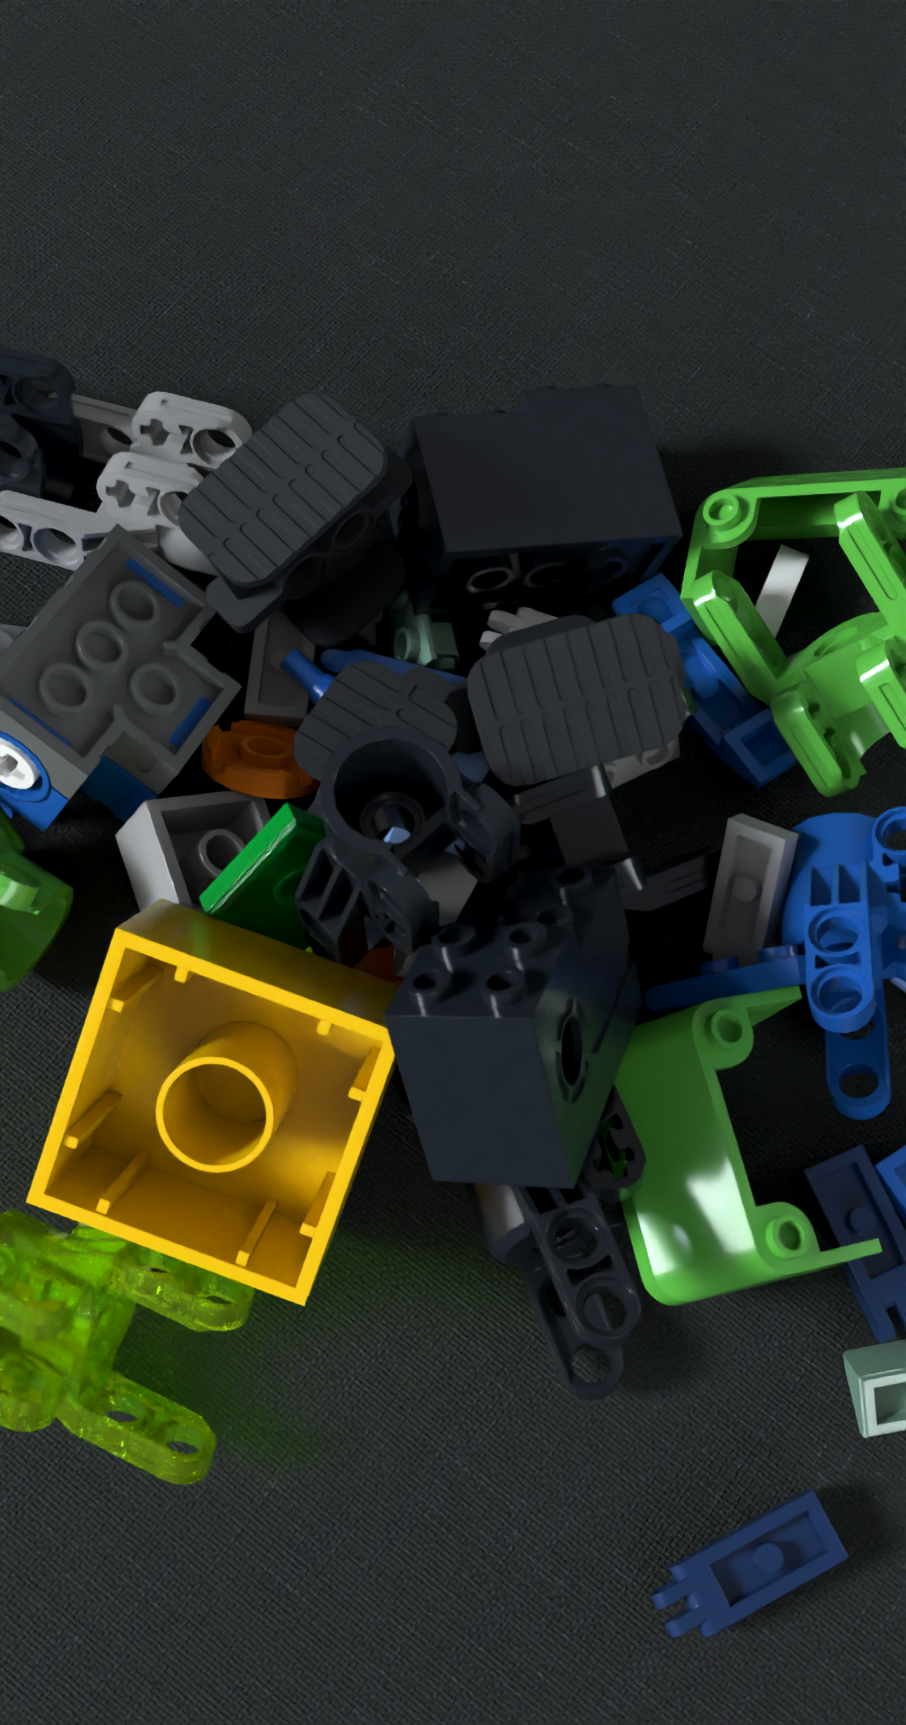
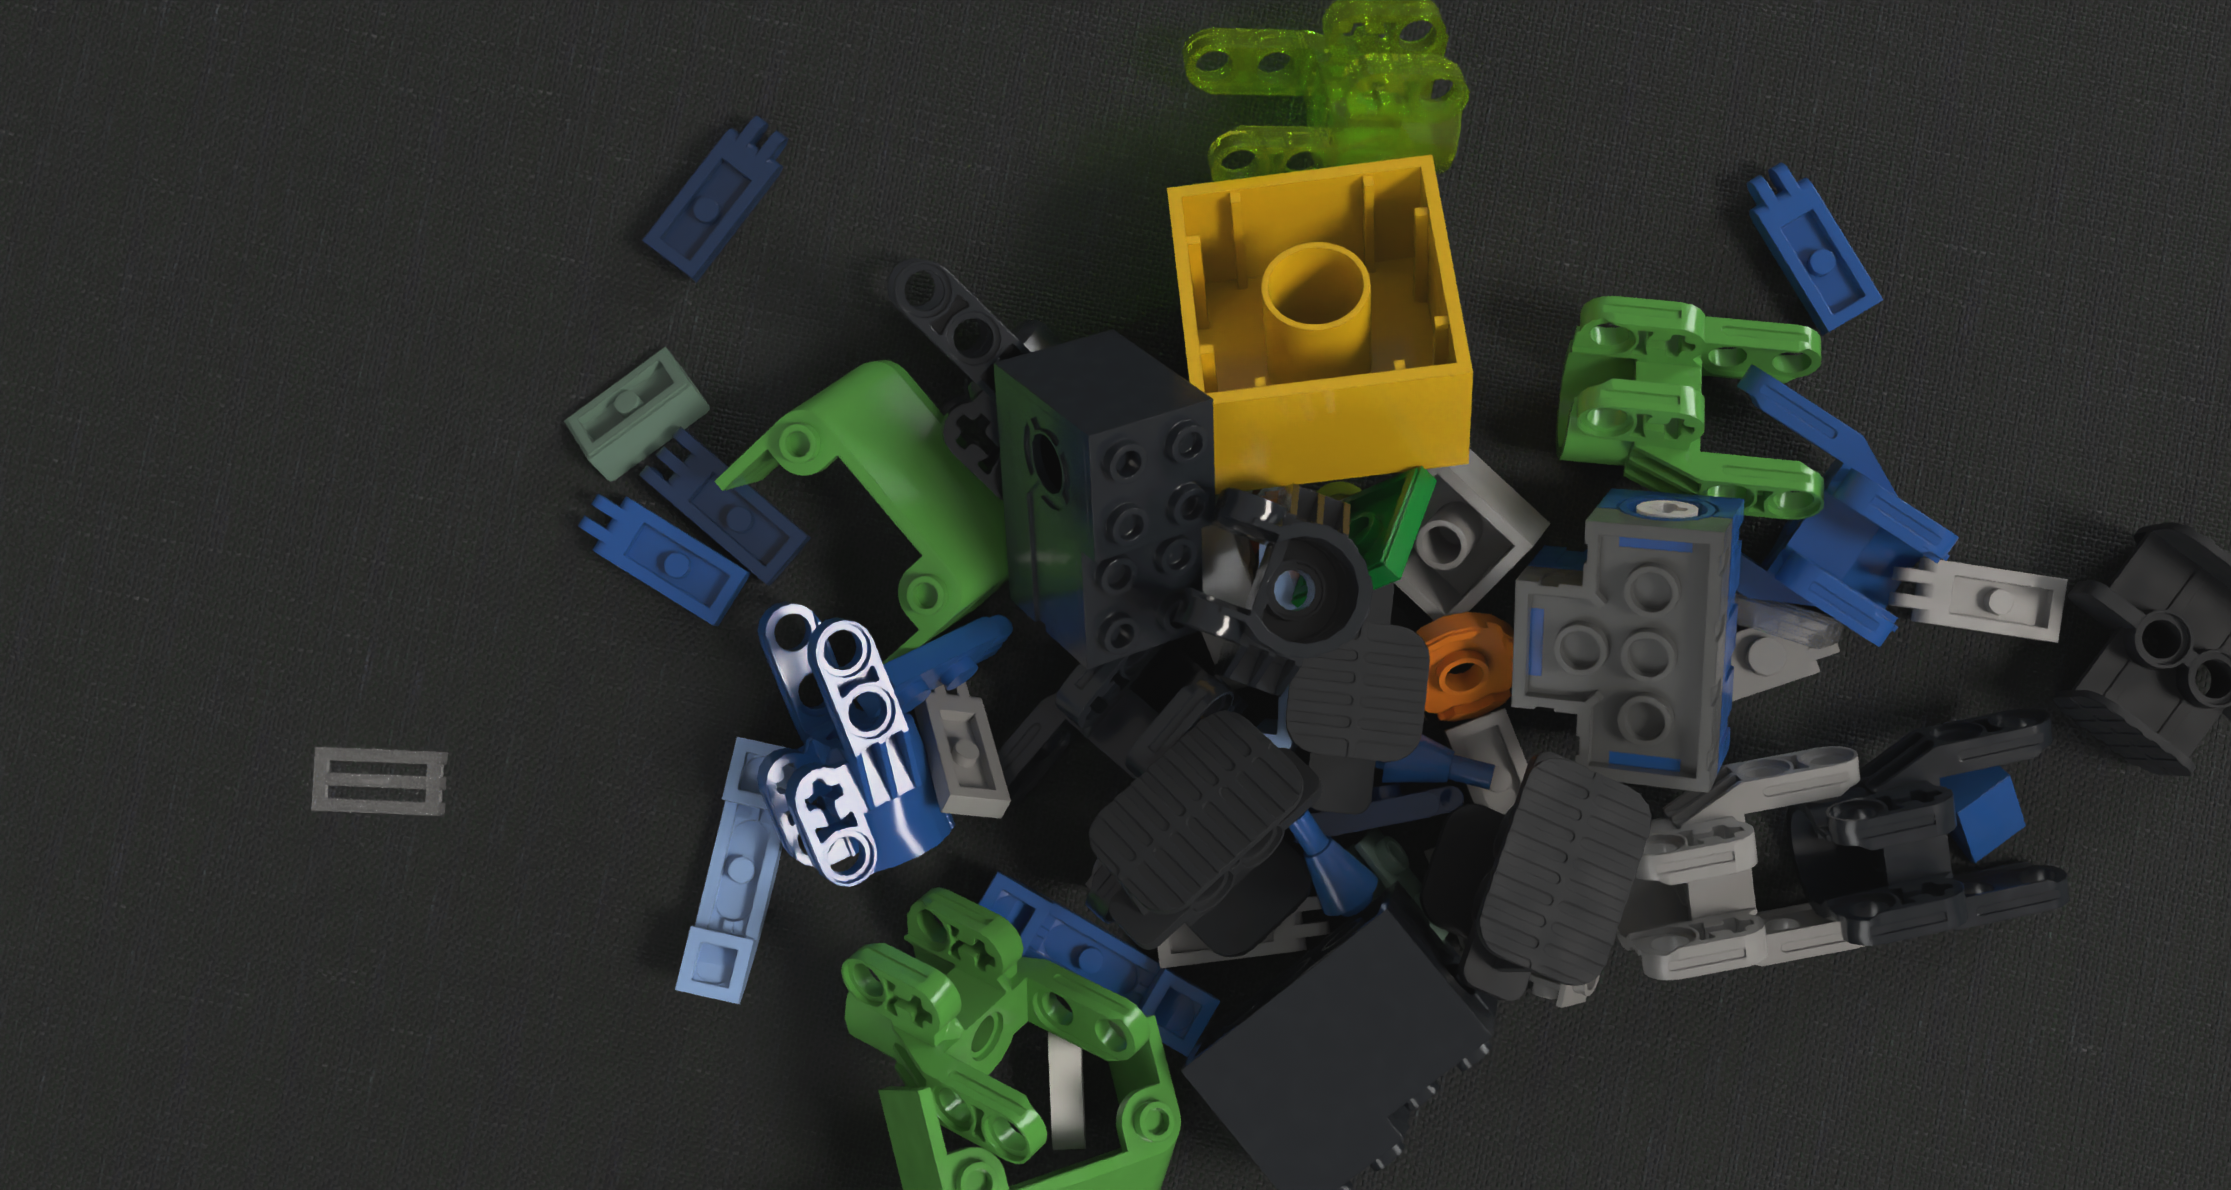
camera: 170 degrees right, 15 degrees up
none -> blue cone [1288,810,1378,917]

